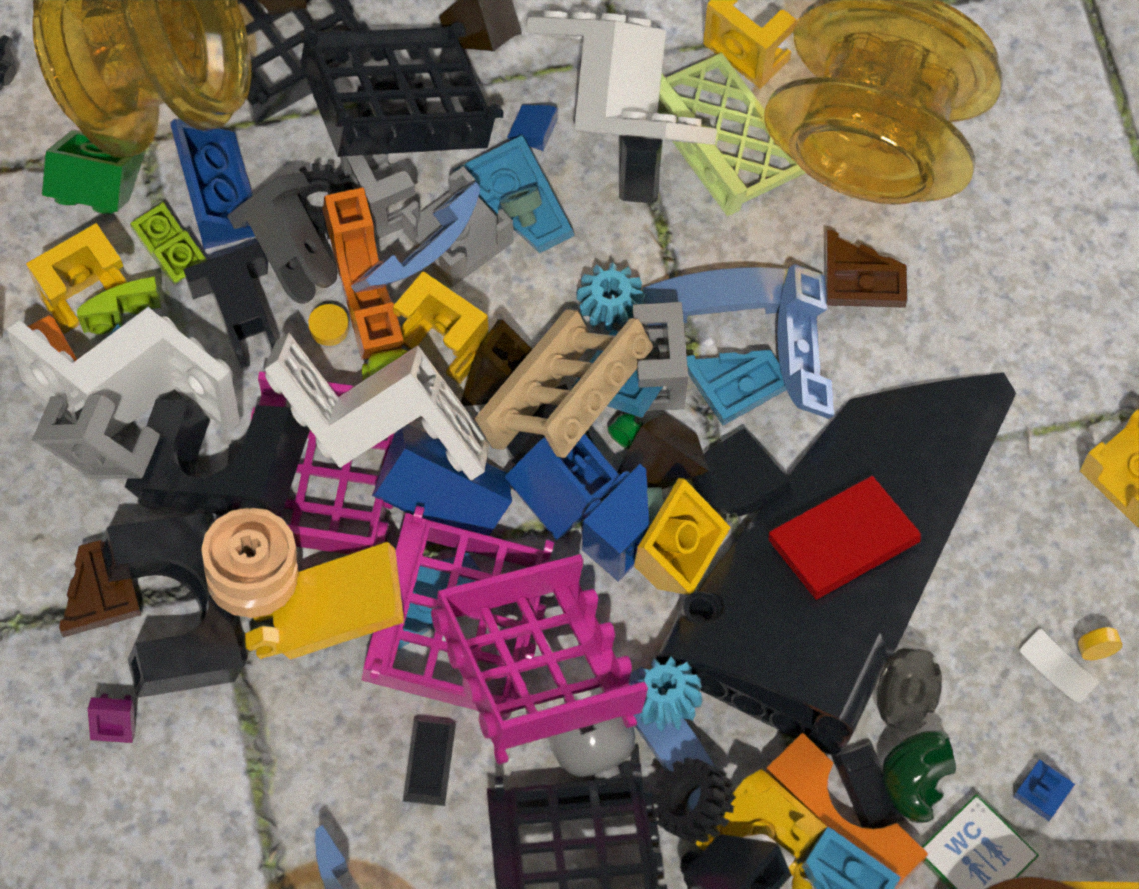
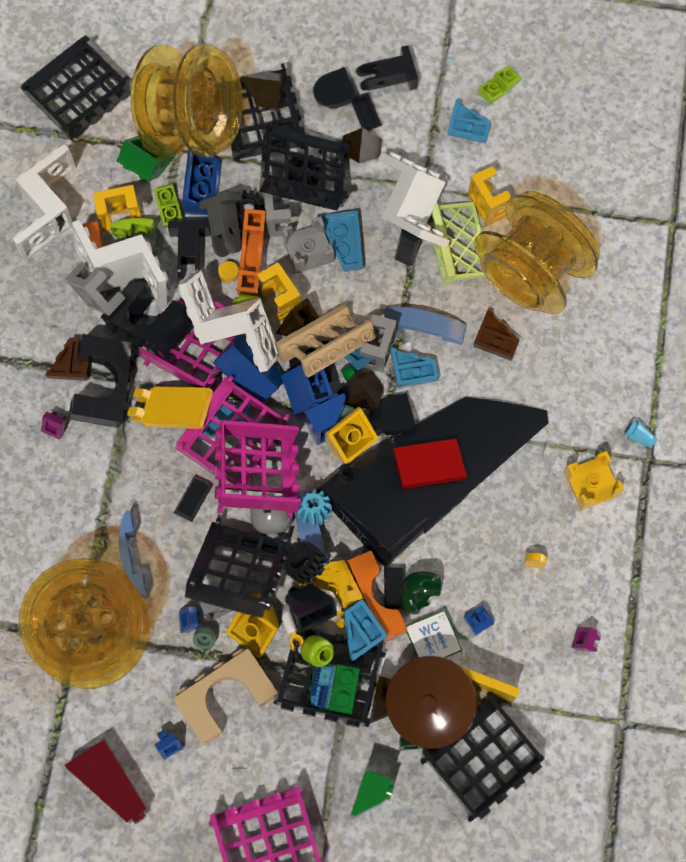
camera: 20 degrees right, 5 degrees up
light nougat wheel [201,508,299,618] -> none
medium blue slope [351,182,480,292] -> none
sand green tile [500,187,543,227] -> none
blue slope [508,105,558,152] -> none
medium azure gear [577,261,645,332] -> none
medium blue slope [777,264,834,419] -> none
clear smoke tile [877,646,942,733] -> none
white sticker [1020,629,1099,703] -> none

